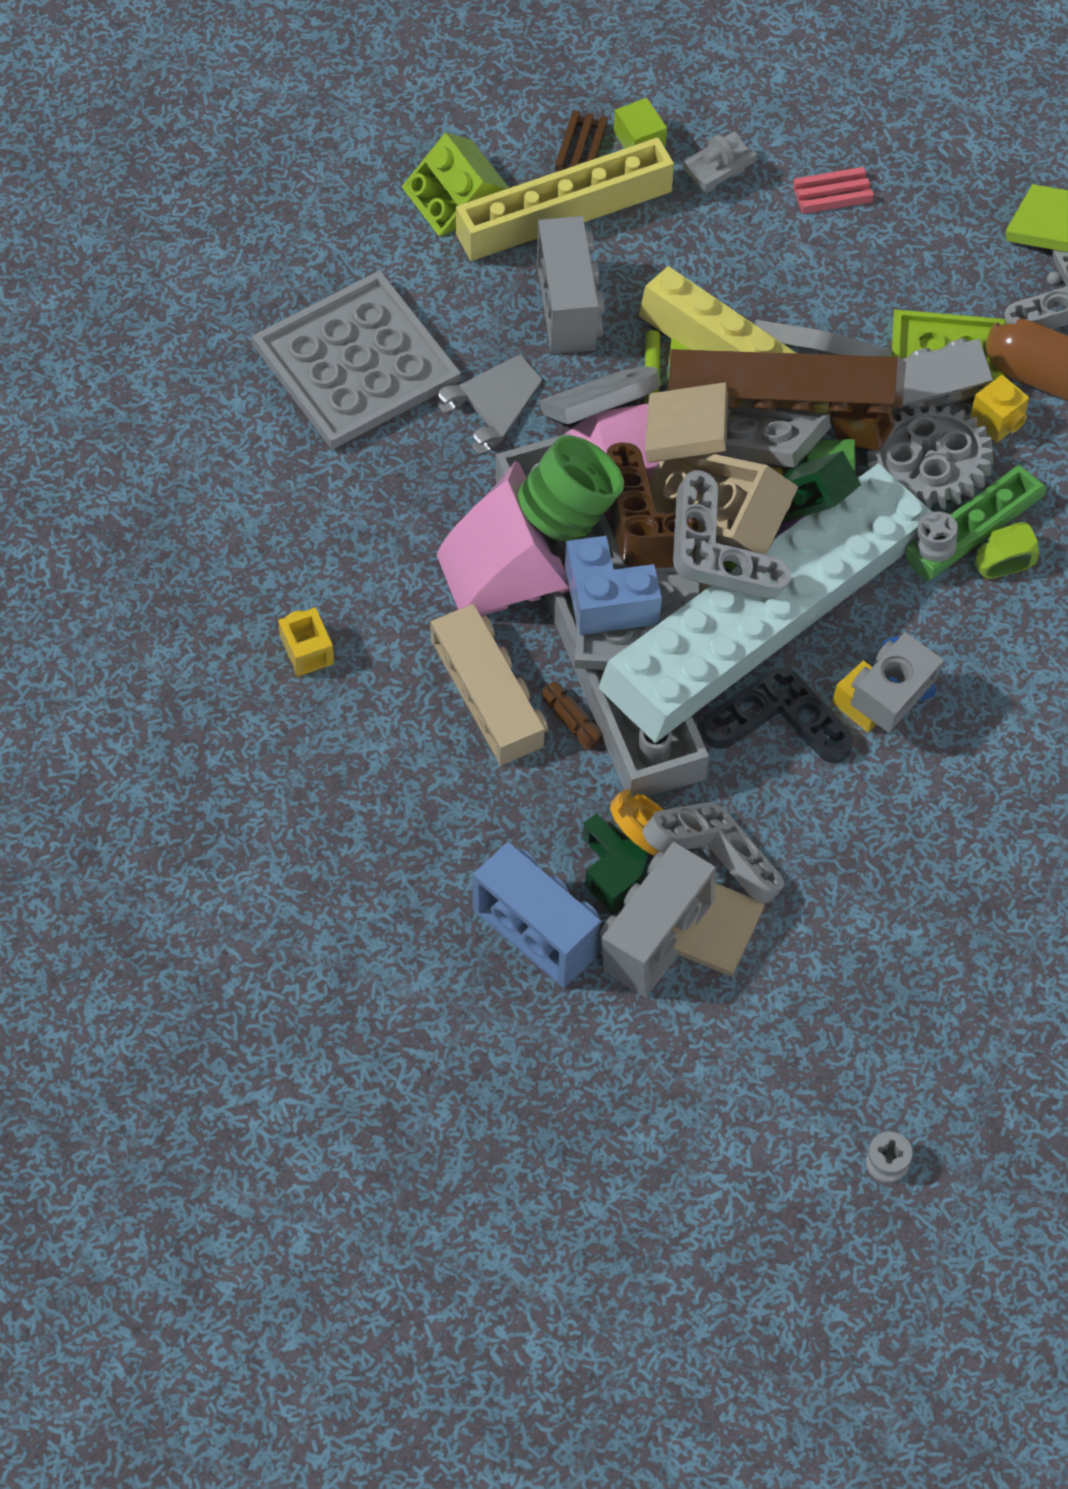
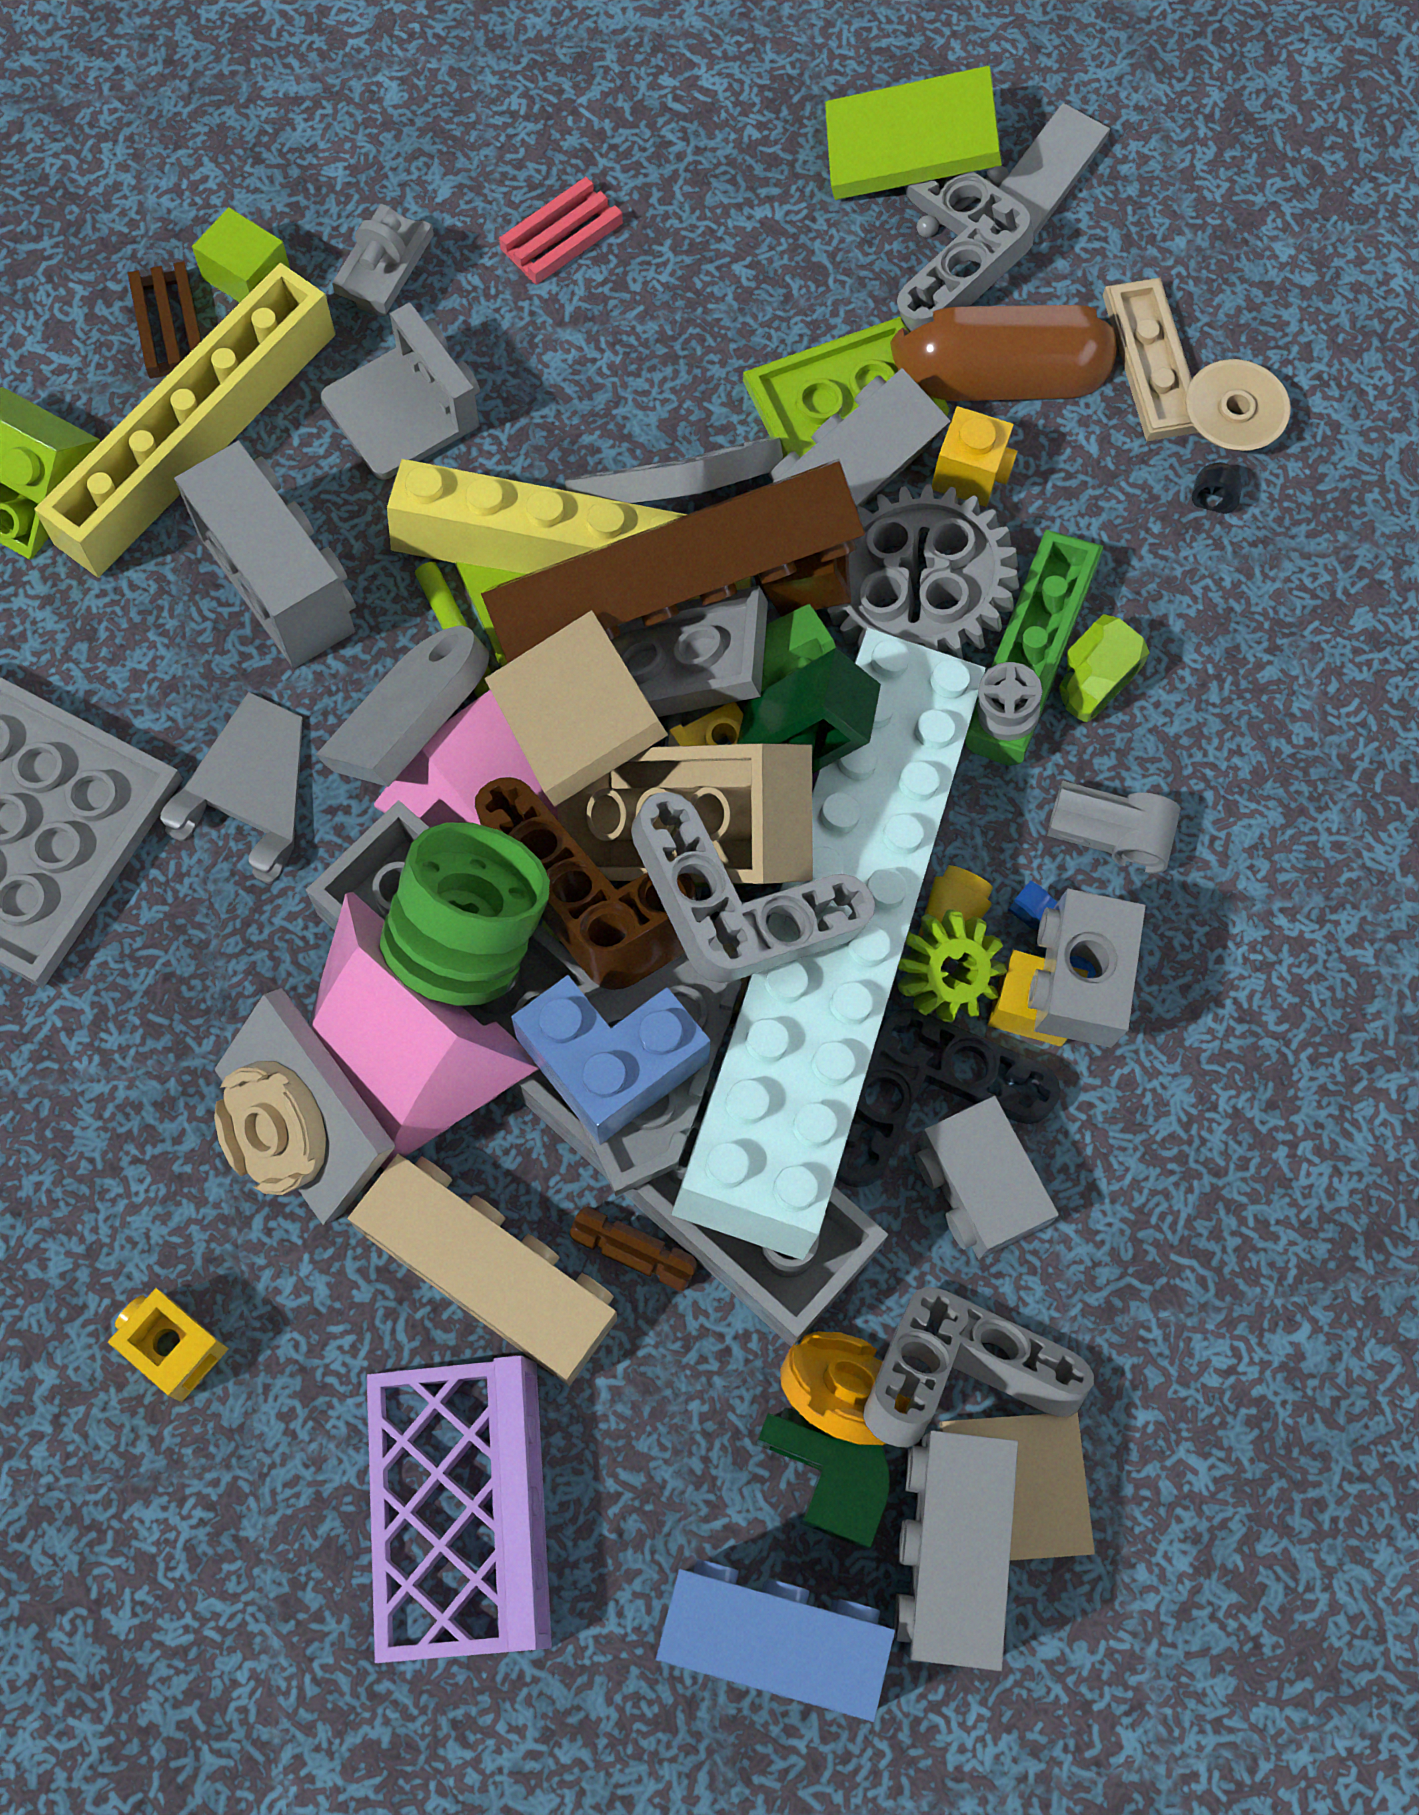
camera: 30 degrees left, 10 degrees up
none -> light grey tile [214,988,396,1225]
none -> tan tile [214,1061,327,1195]
none -> light grey bracket [321,302,480,480]
none -> lavender fence [367,1356,552,1663]
none -> lime gear [897,909,1008,1022]
none -> light grey brick [915,1096,1059,1260]
none -> yellow cone [918,865,993,965]
none -> light grey piece [1047,781,1181,873]

